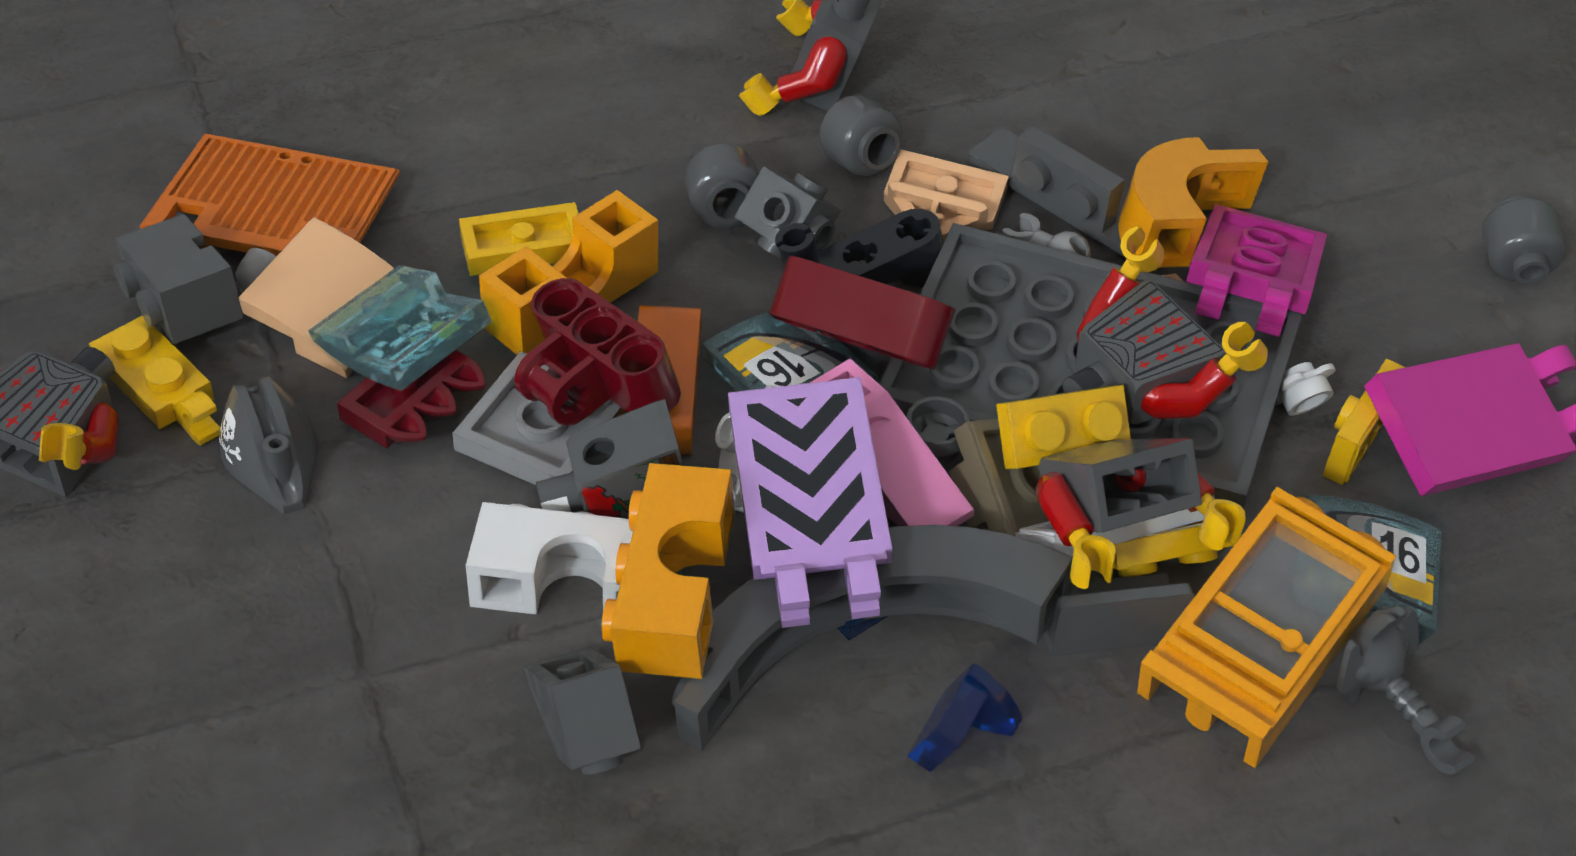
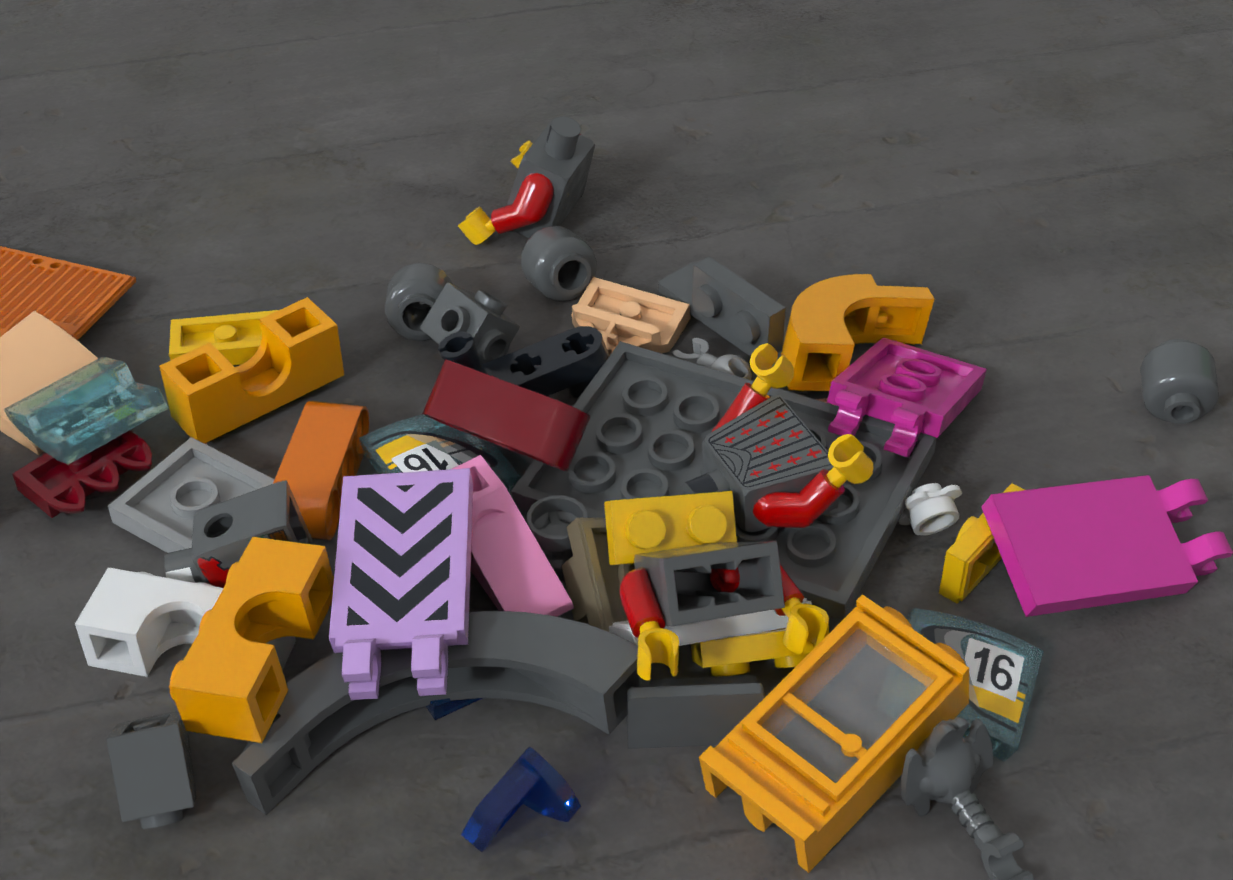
camera: 10 degrees right, 5 degrees down
dark red piece [514,278,681,426] -> none

